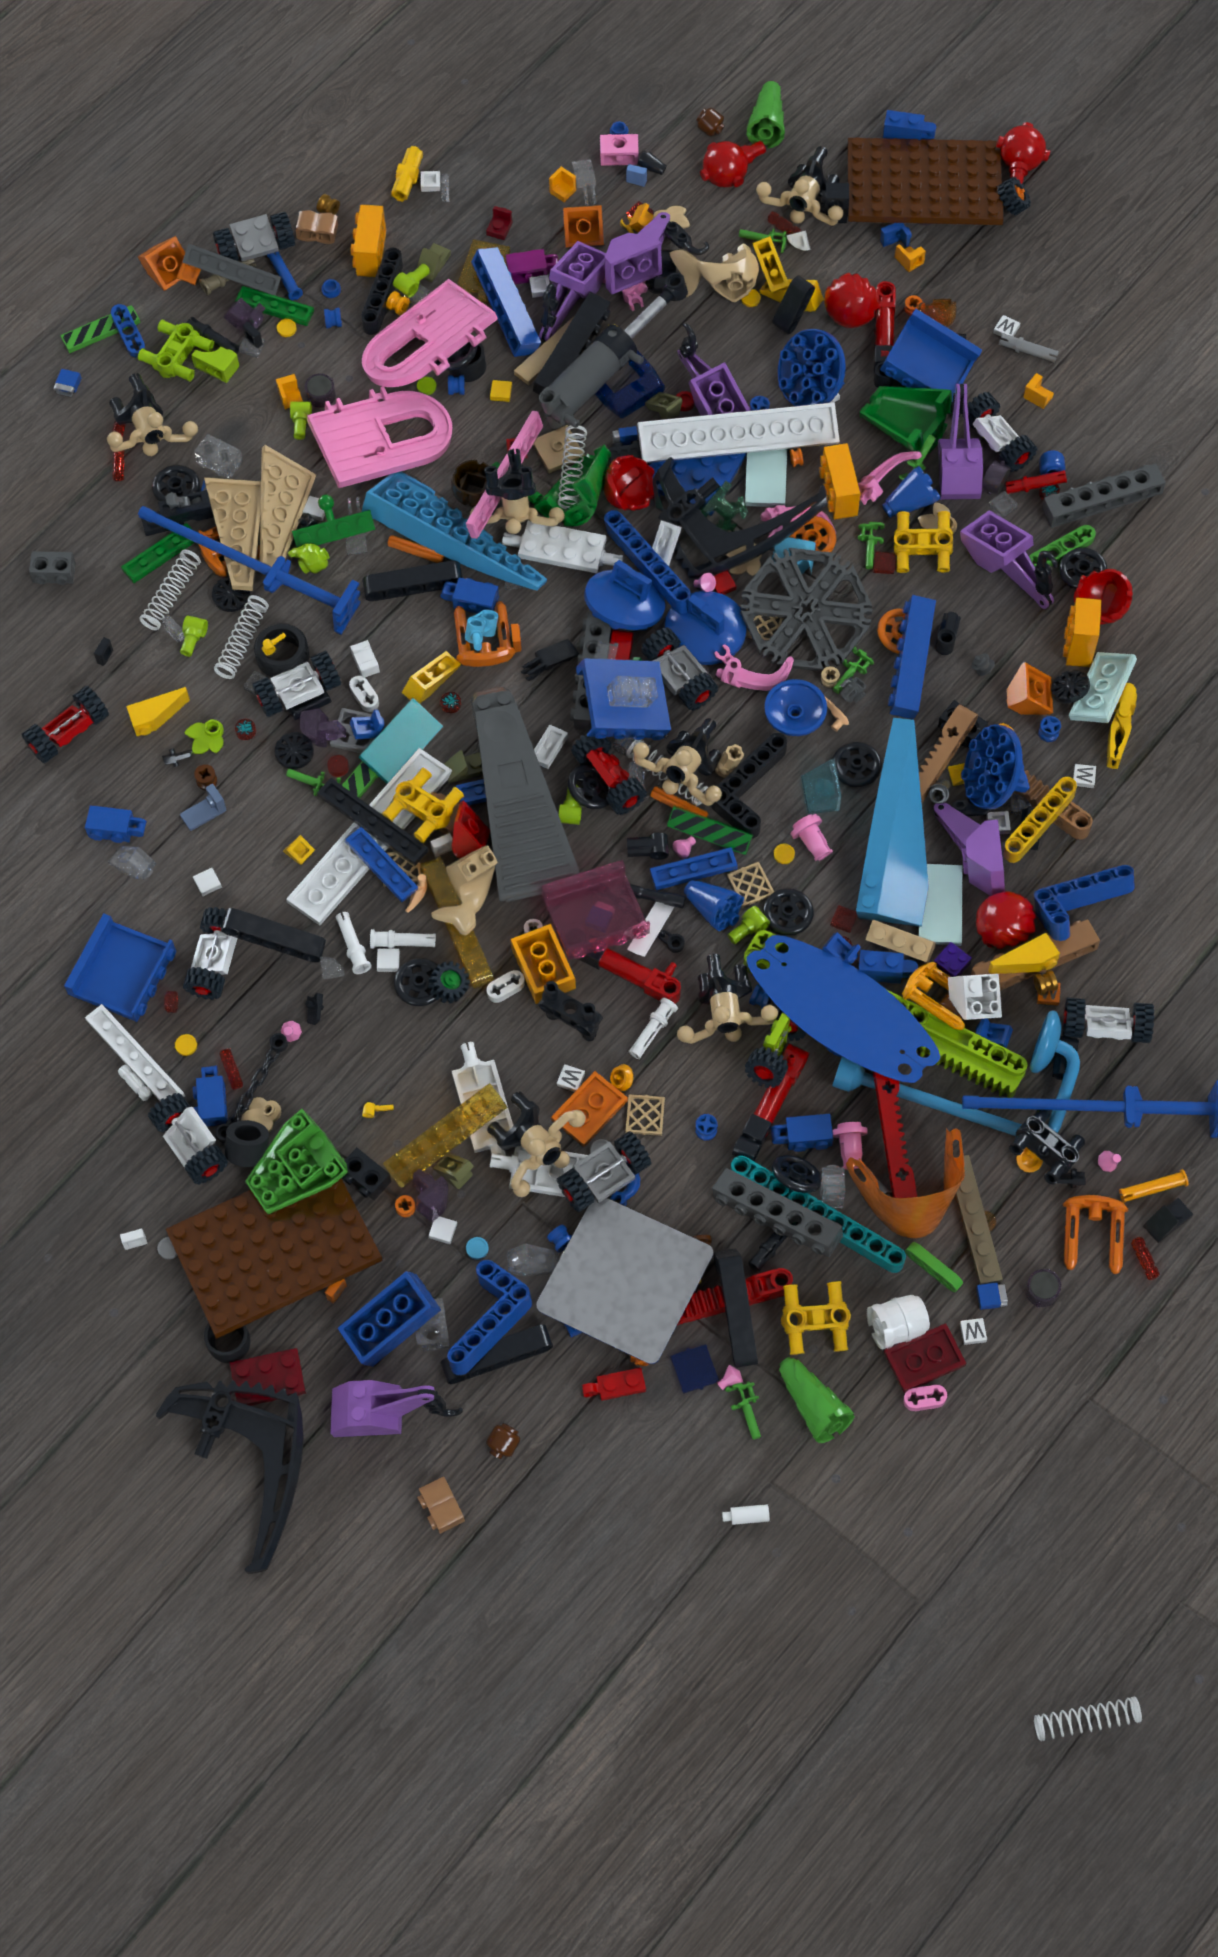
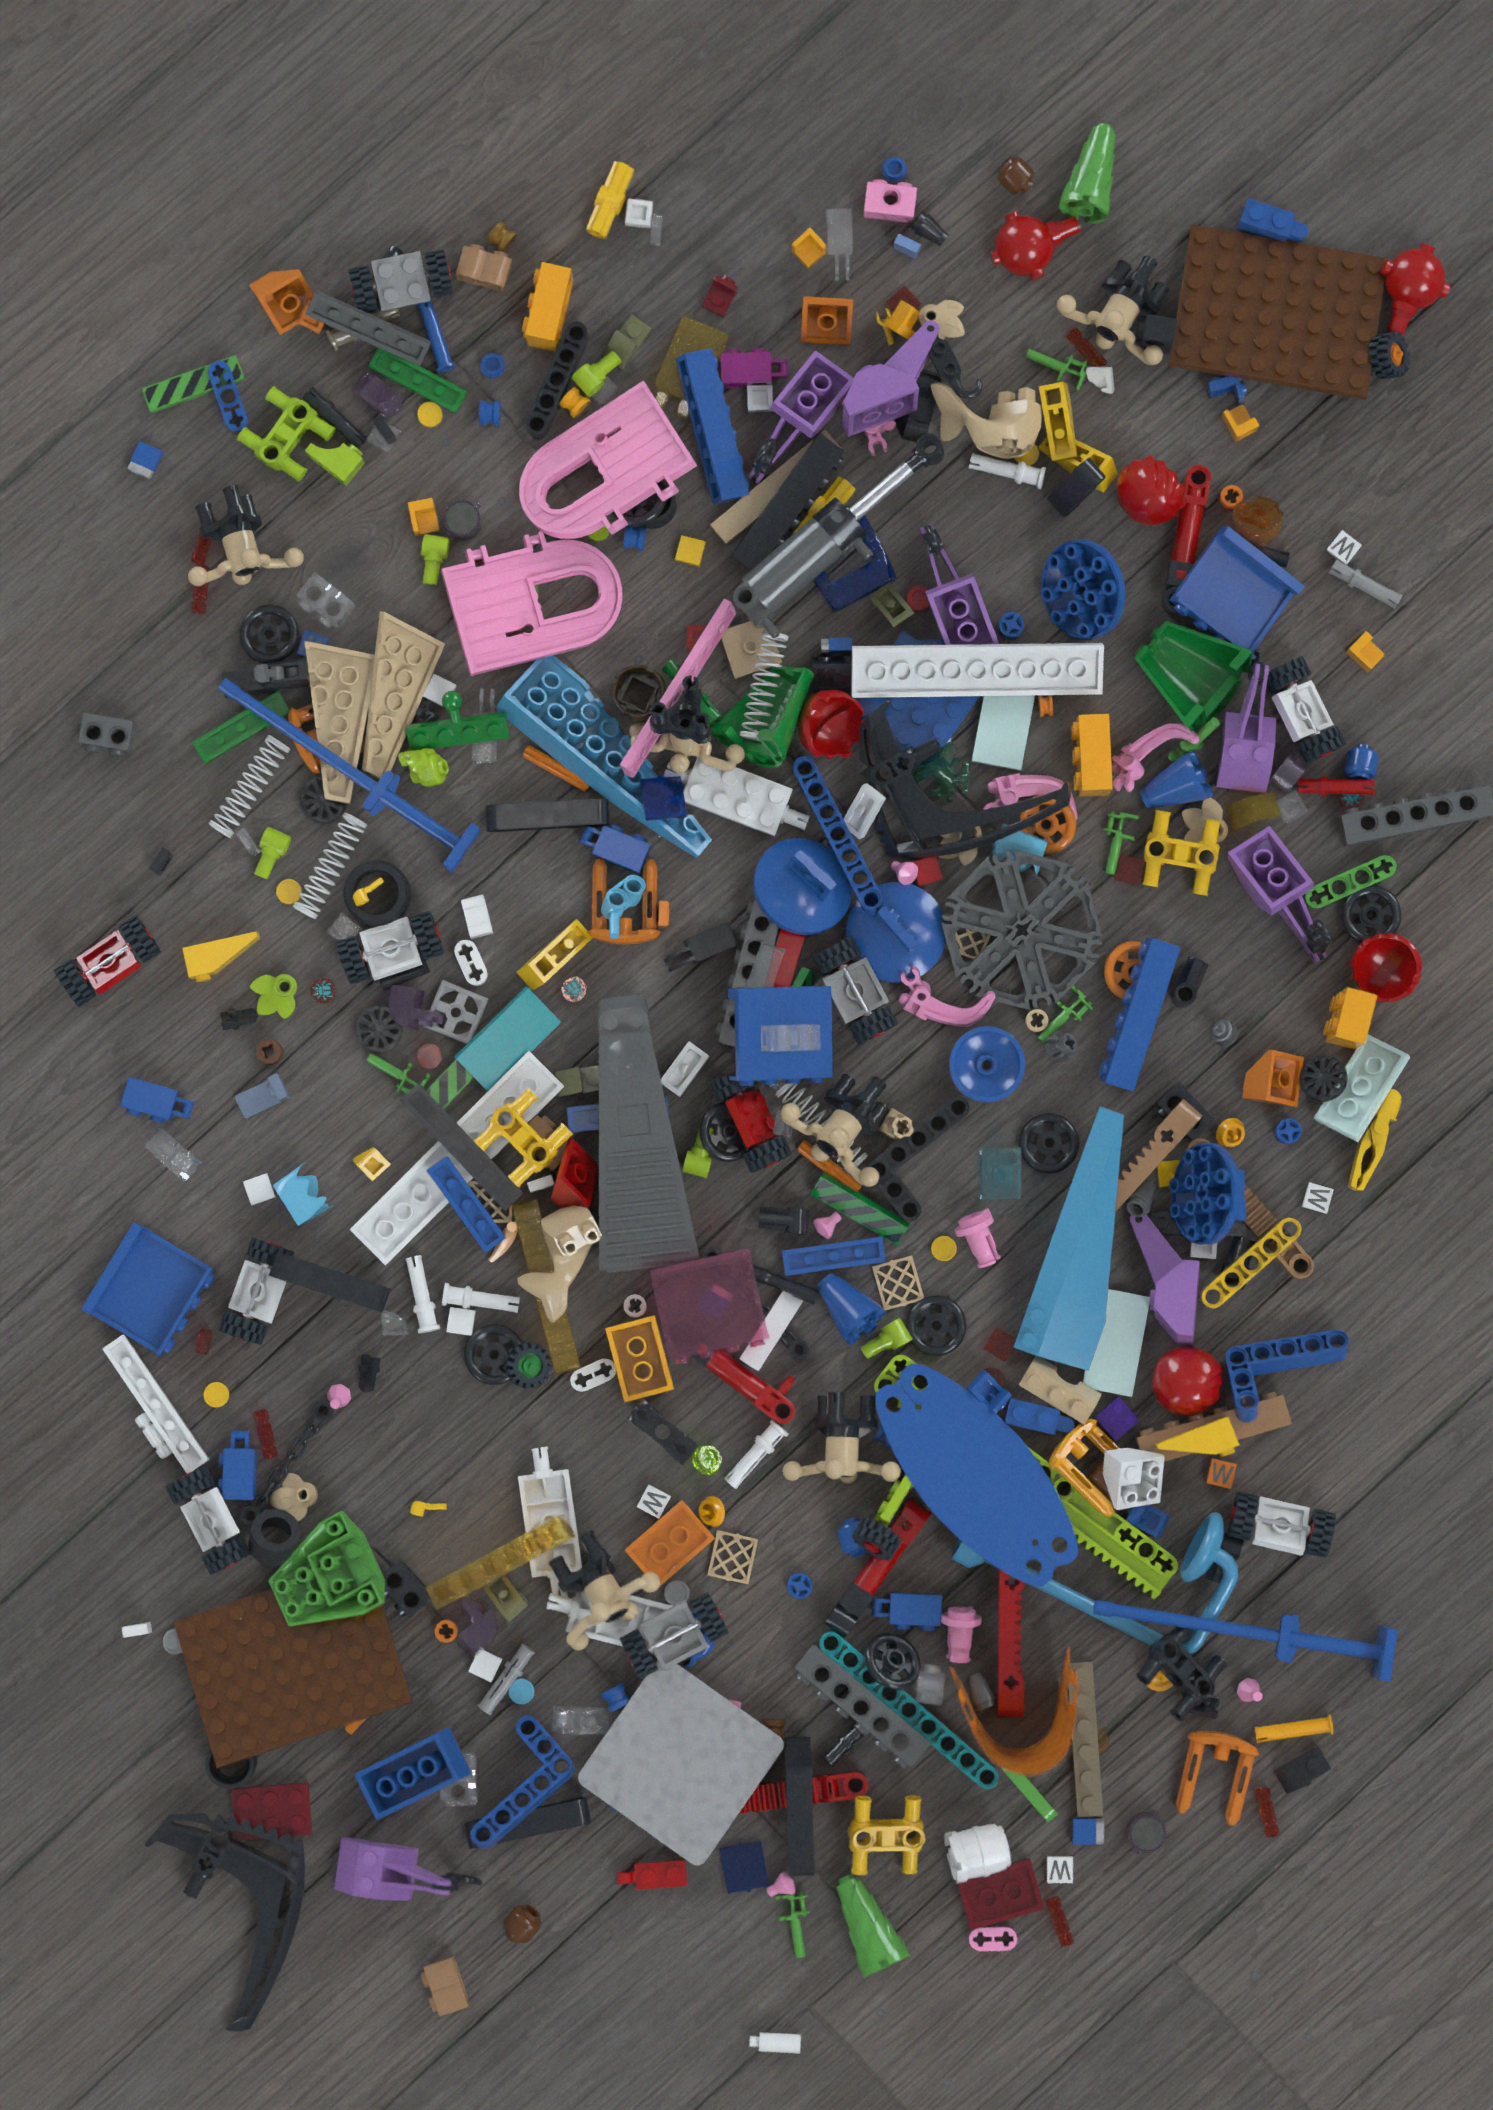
camera: 10 degrees right, 20 degrees up
blue bracket [349,710,384,739] -> none
light nougat bar [825,697,849,732] -> none
pearl gold wheel [1033,970,1058,995] -> none
none -> medium azure piece [273,1162,332,1226]
none -> yellow piece [276,879,302,904]
none -> light grey pin [478,1643,535,1715]
none -> clear blue piece [640,775,687,821]
none -> clear neon green hat [693,1445,722,1475]
none -> blue head [837,1517,867,1557]
none -> white pin [969,453,1046,489]
none -> clear red axle [1046,1896,1074,1947]
none -> clear yellow slope [1226,792,1282,830]

